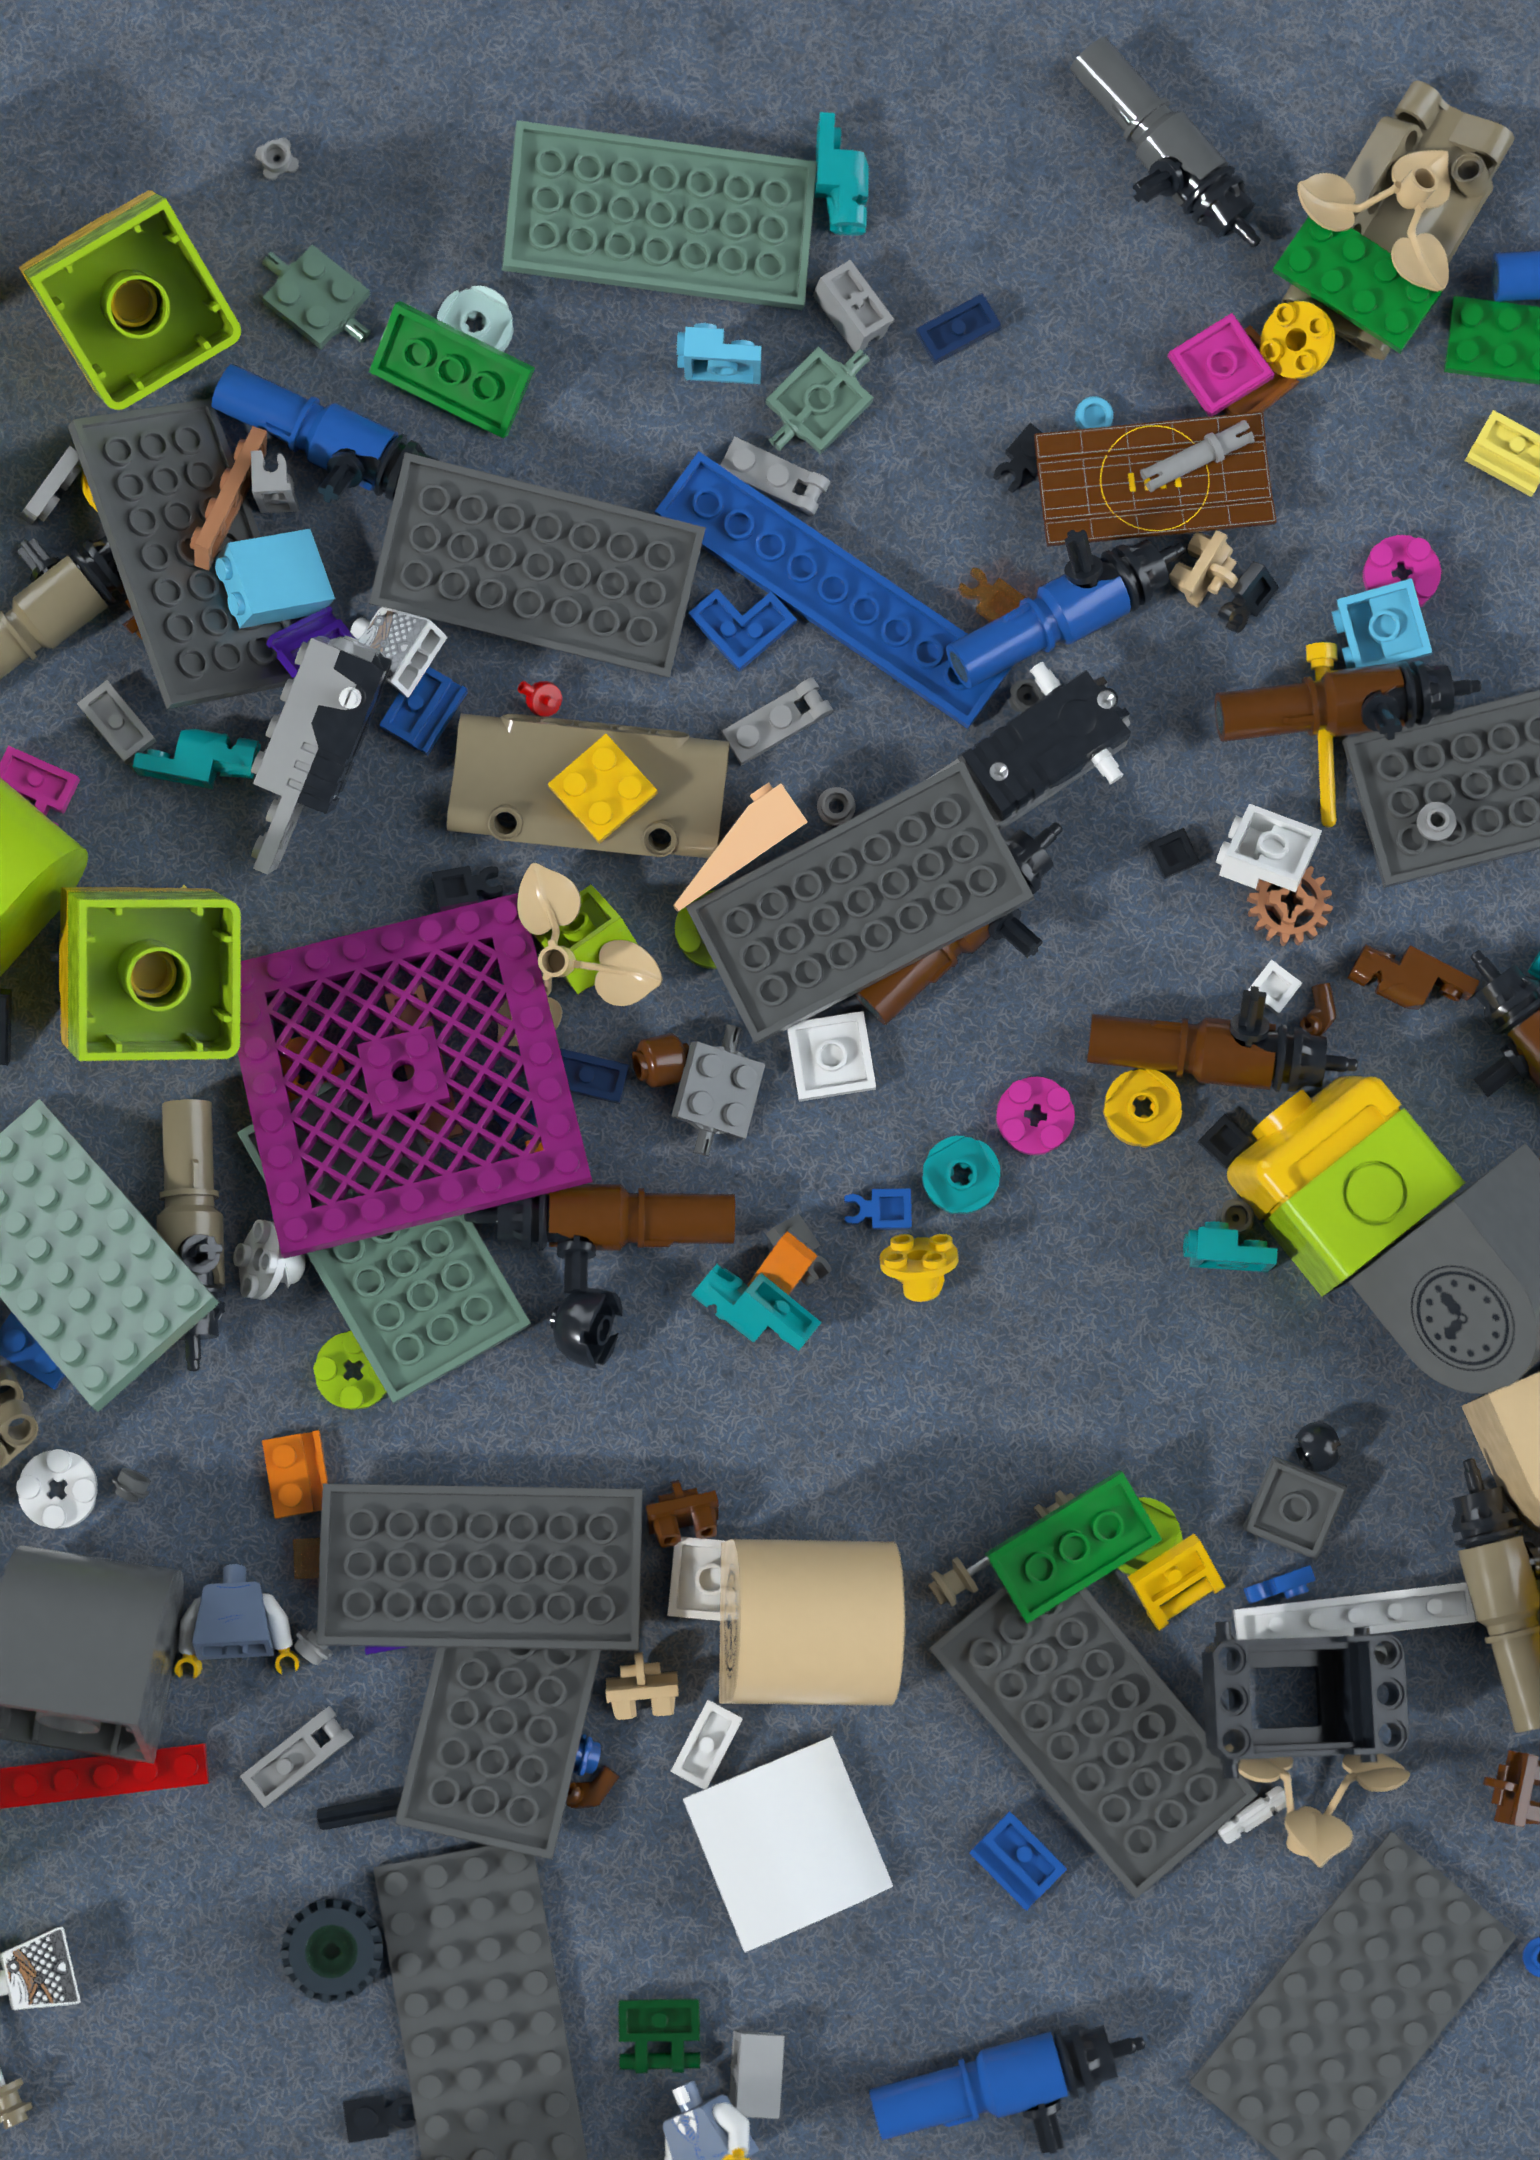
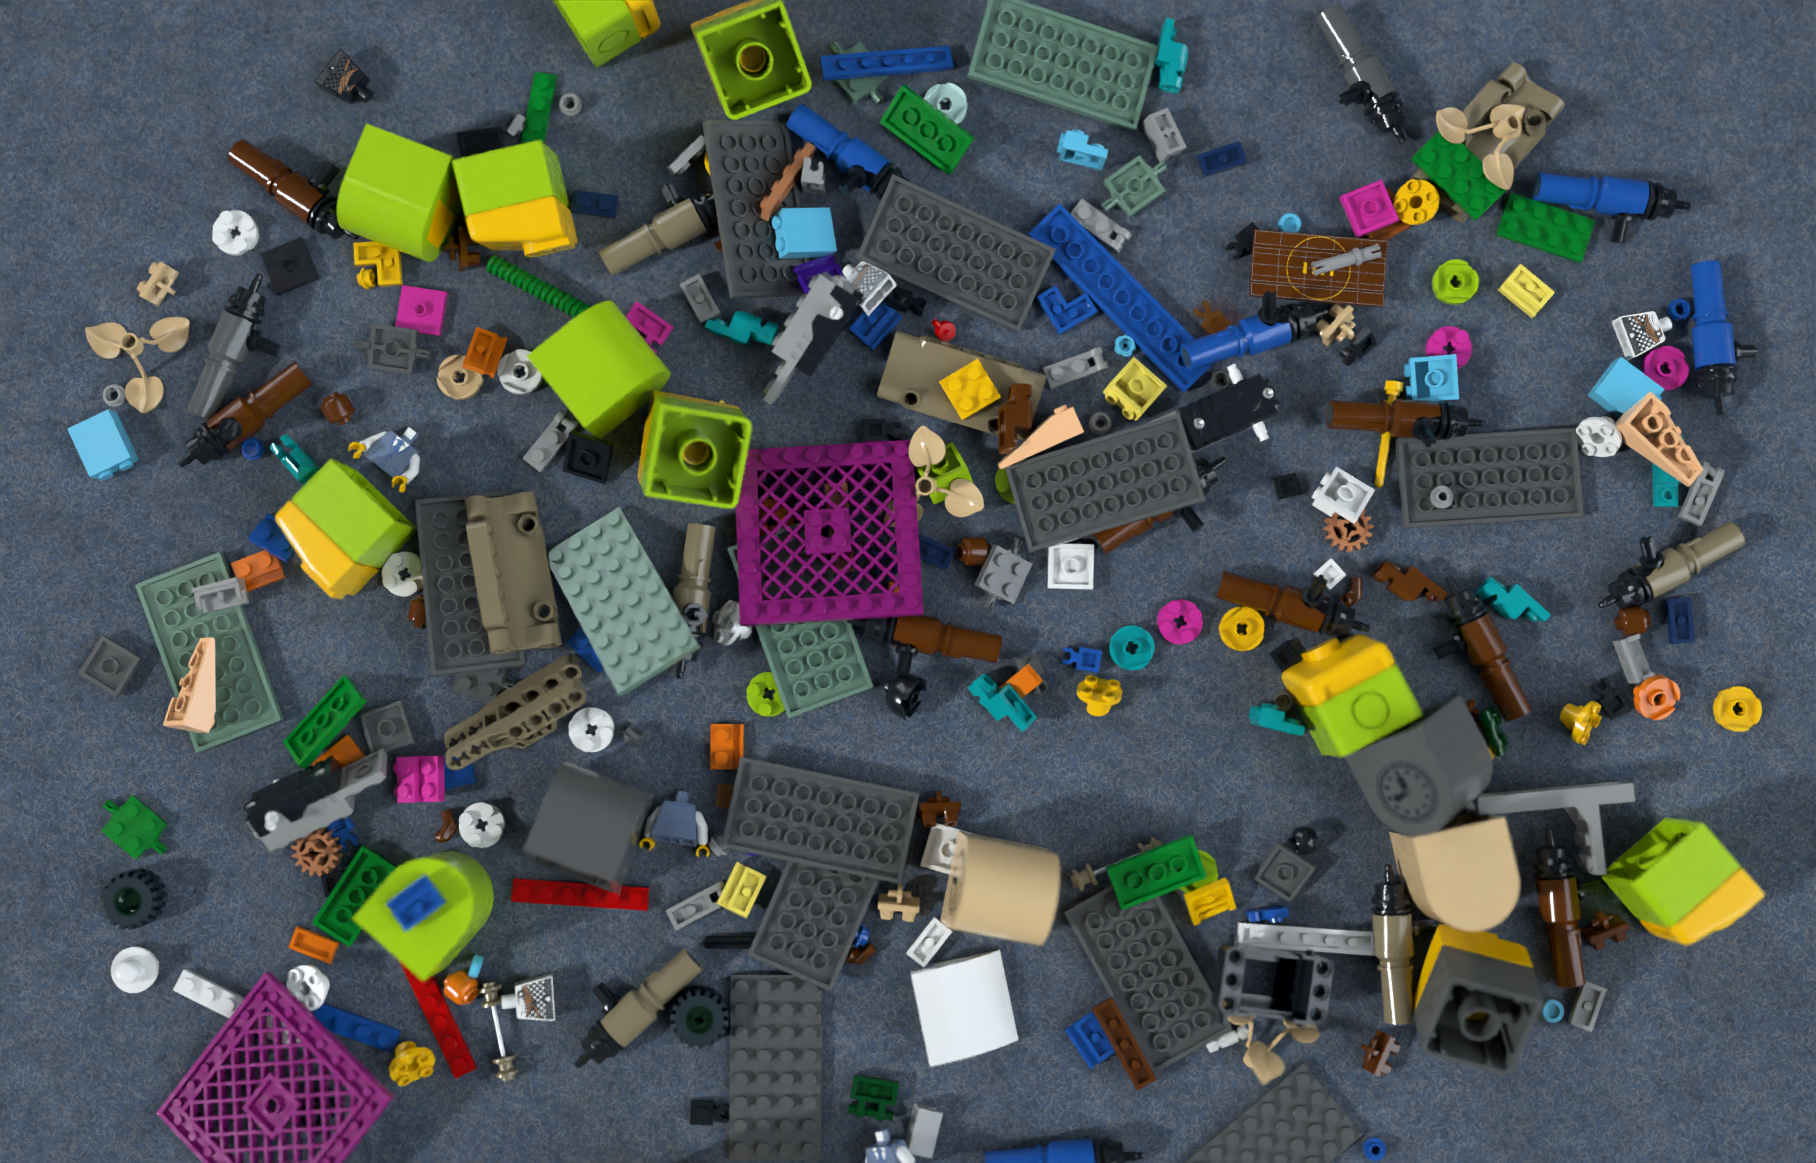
camera: 10 degrees right, 5 degrees up
none -> dark tan piece [574,948,703,1068]
none -> light yellow plate [716,862,767,918]
none -> blue plate [819,46,953,81]
none -> black plate [886,286,927,316]
none -> reddish brown plate [998,383,1033,454]
none -> reddish brown plate [1091,997,1157,1091]
none -> light yellow plate [1102,357,1167,421]
none -> medium azure plate [1114,335,1136,357]
none -> lime plate [1432,259,1479,305]

